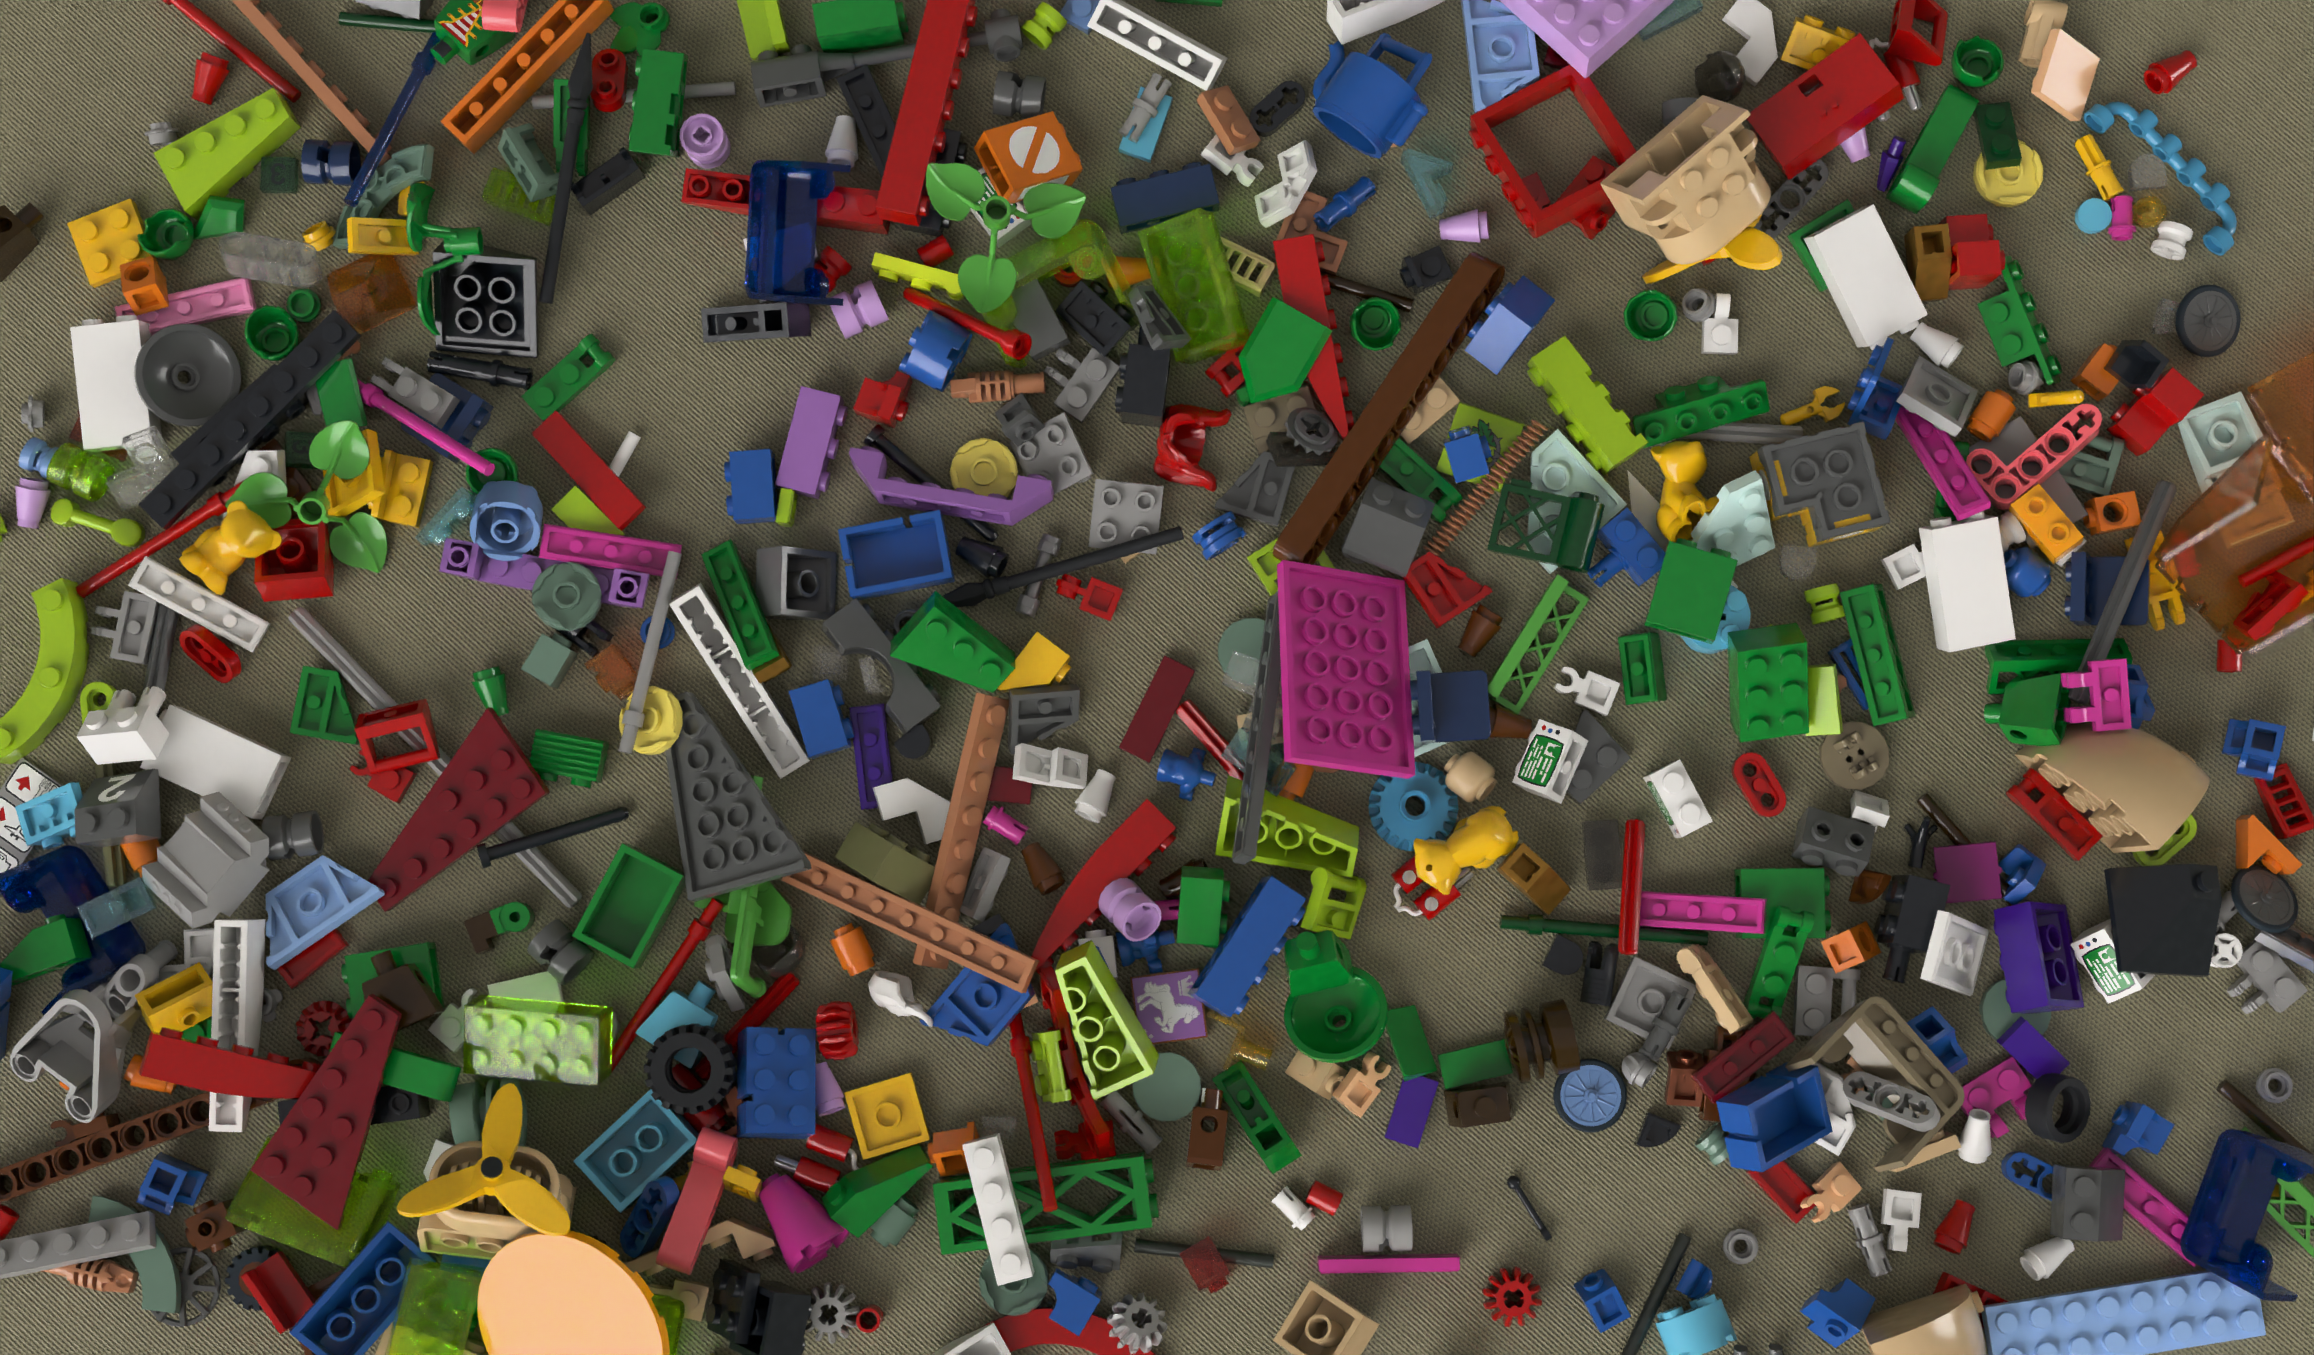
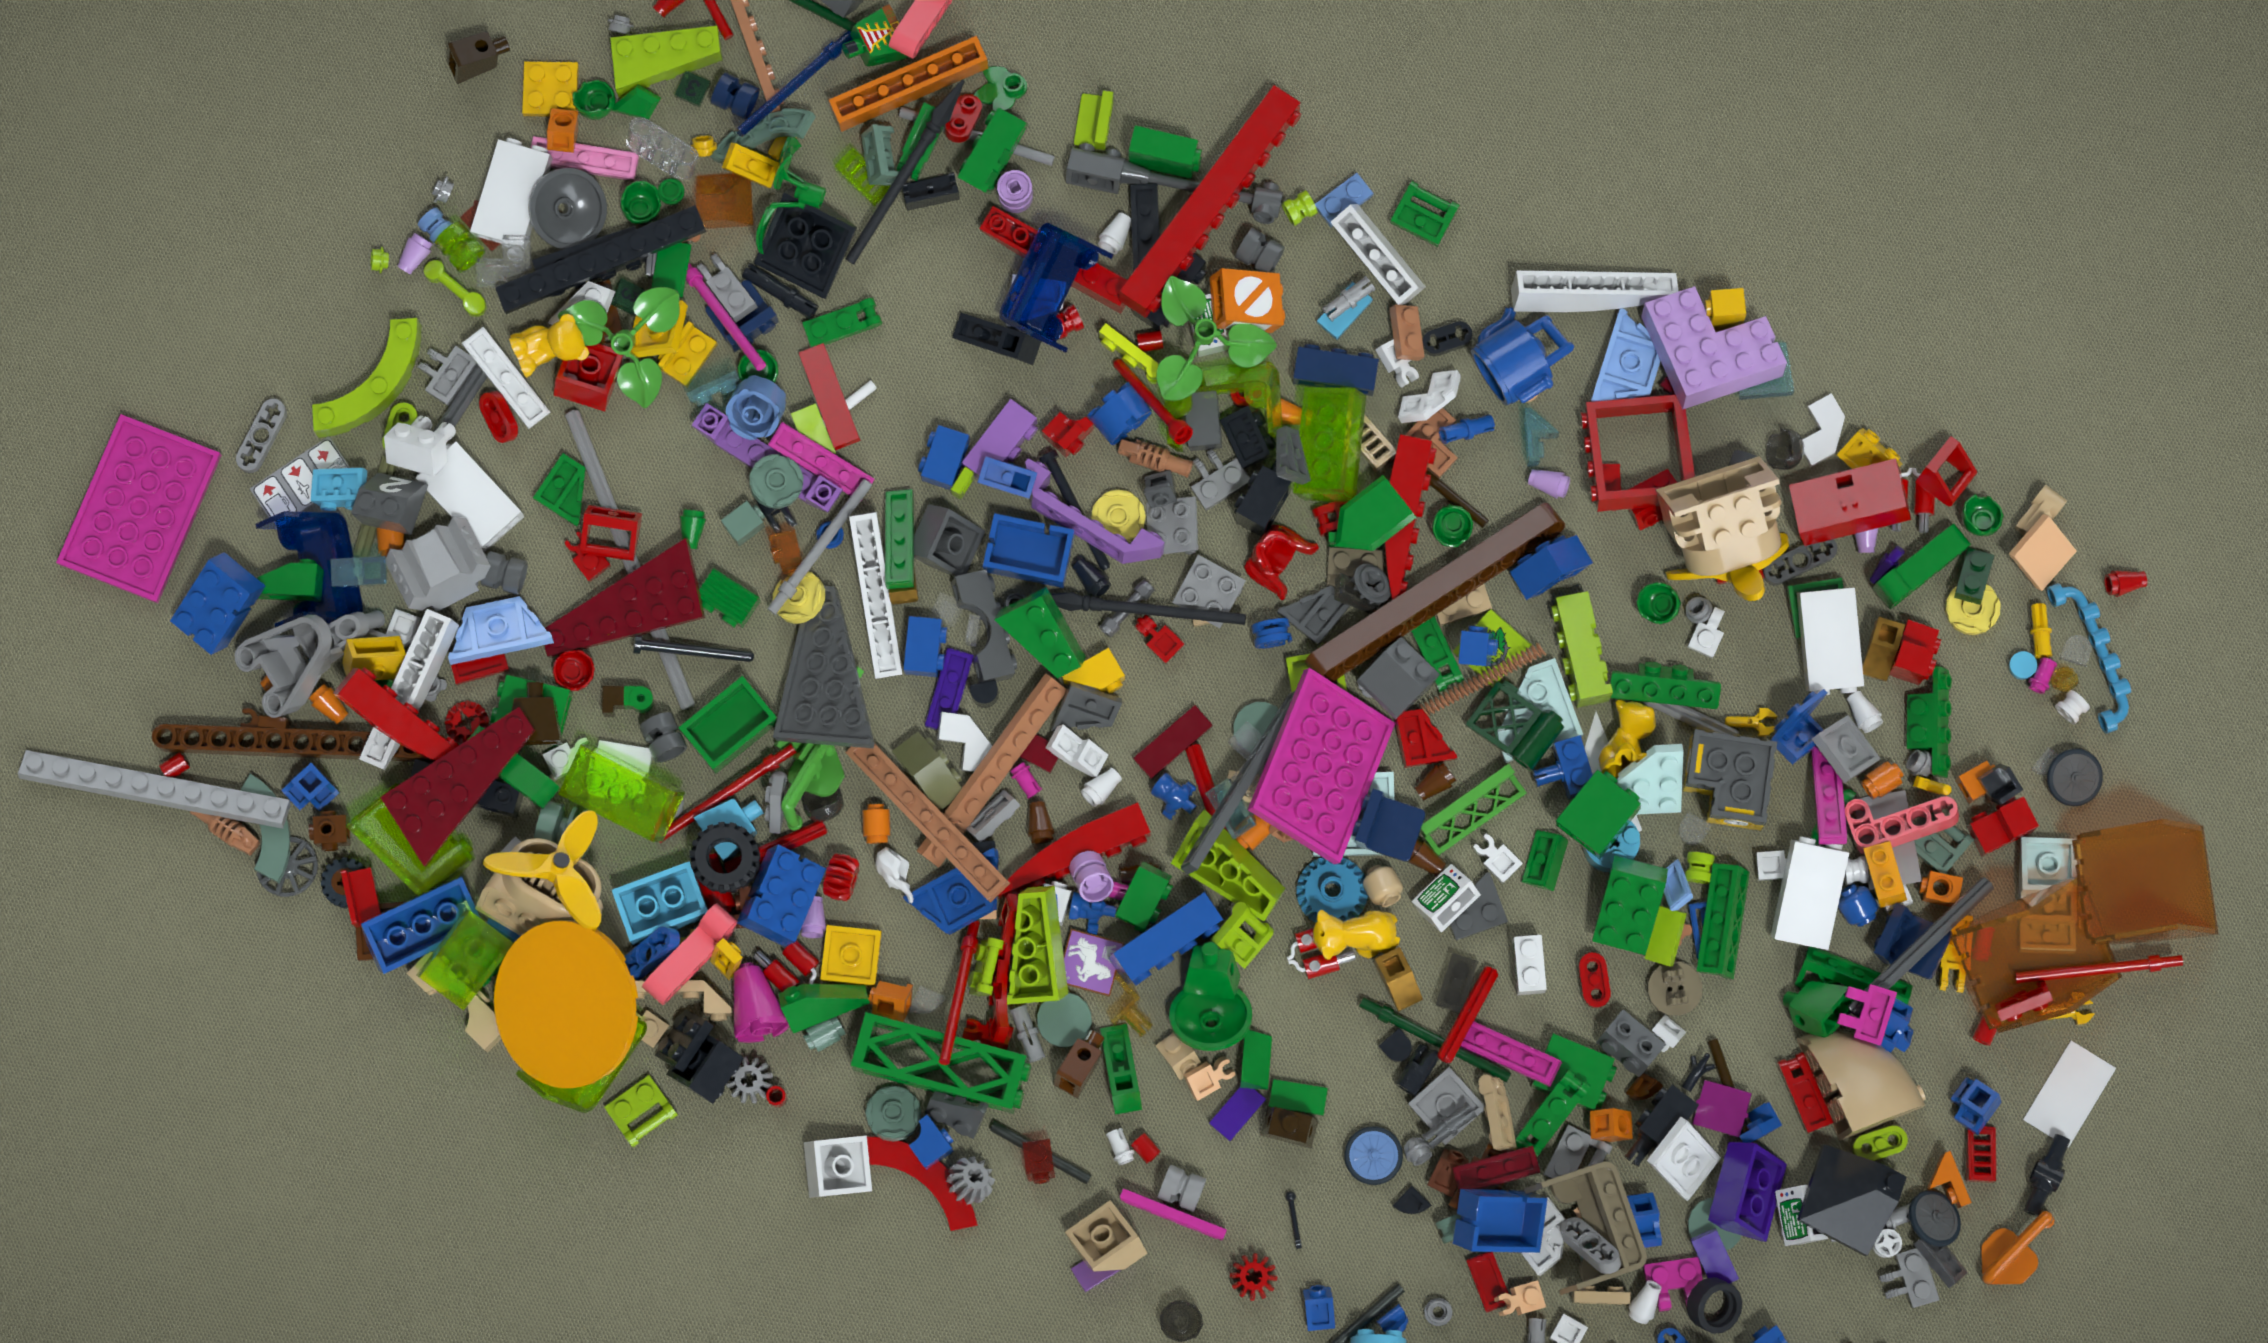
camera: 20 degrees right, 5 degrees down
red bar [76,480,244,598] -> none
lavender wheel [827,279,889,339] -> none
white brick [962,1133,1035,1286] -> none
black bracket [1399,245,1453,295] -> none
dark brown wheel [1503,999,1580,1083] -> none
none -> red hair [552,650,595,691]
none -> blue slope [977,456,1037,499]
none -> light blue tile [1663,859,1693,911]

